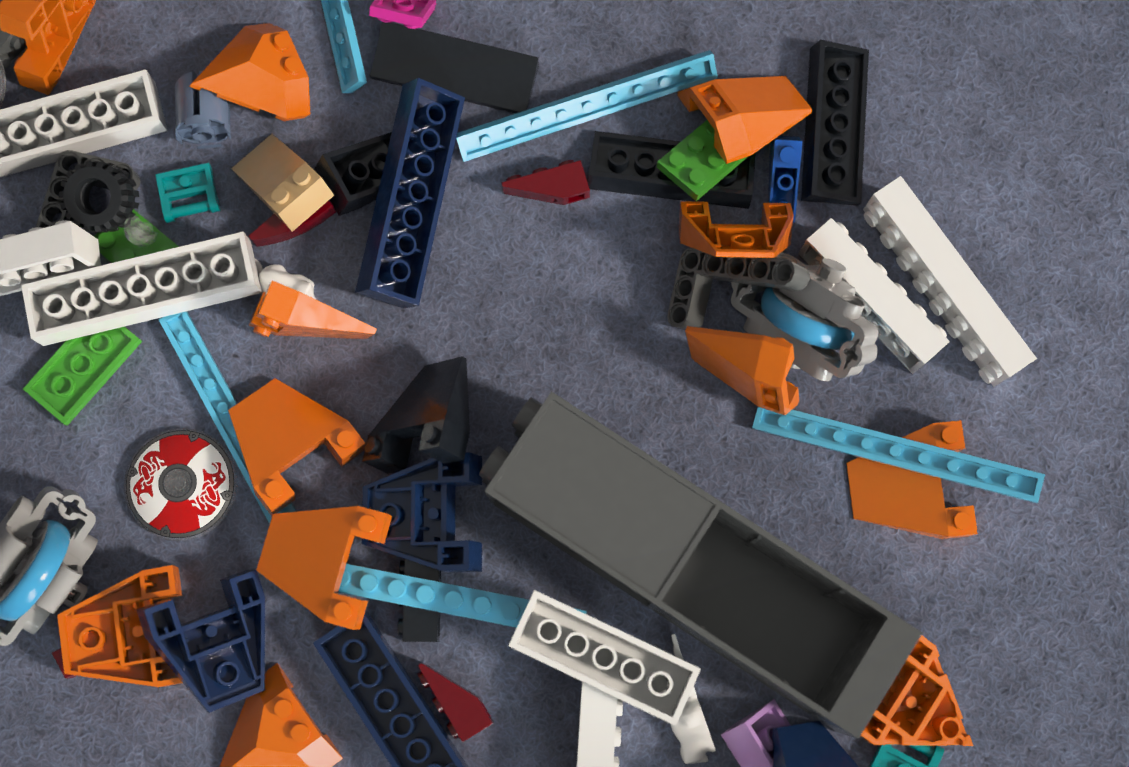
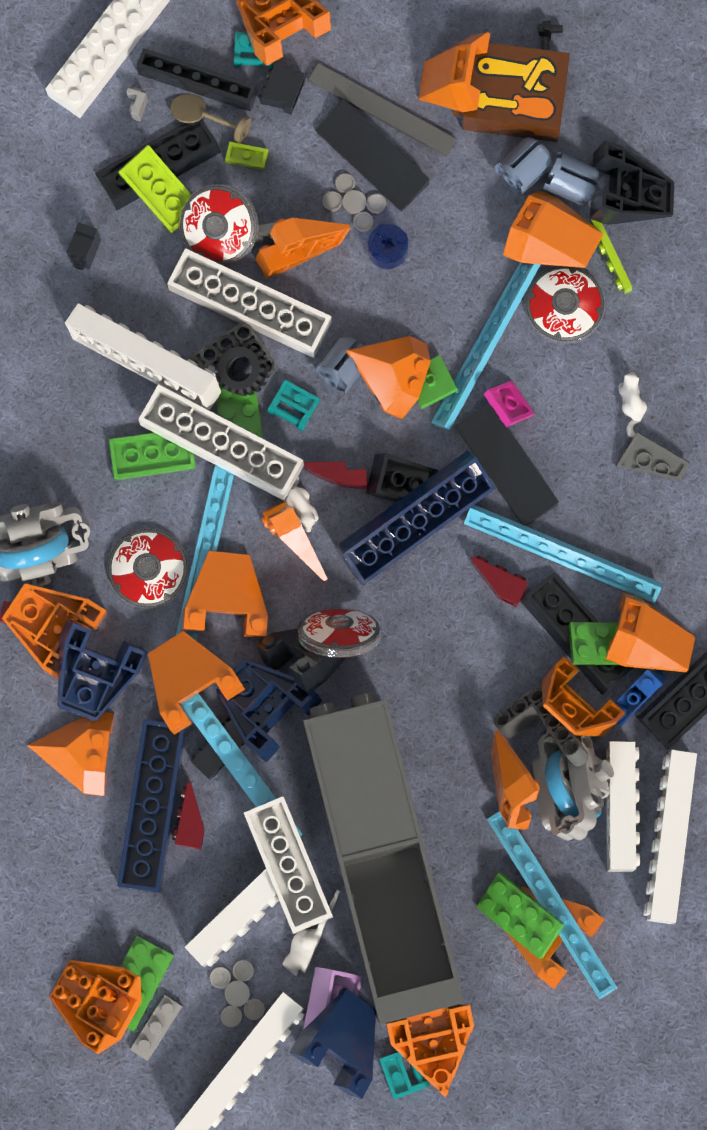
camera: 45 degrees right, 0 degrees up
clear plate [123,216,158,247] -> none
tan slope [231,134,334,232] -> none
none -> dish [298,608,381,657]
none -> bright green plate [417,355,458,409]
none -> bright green plate [476,873,565,959]

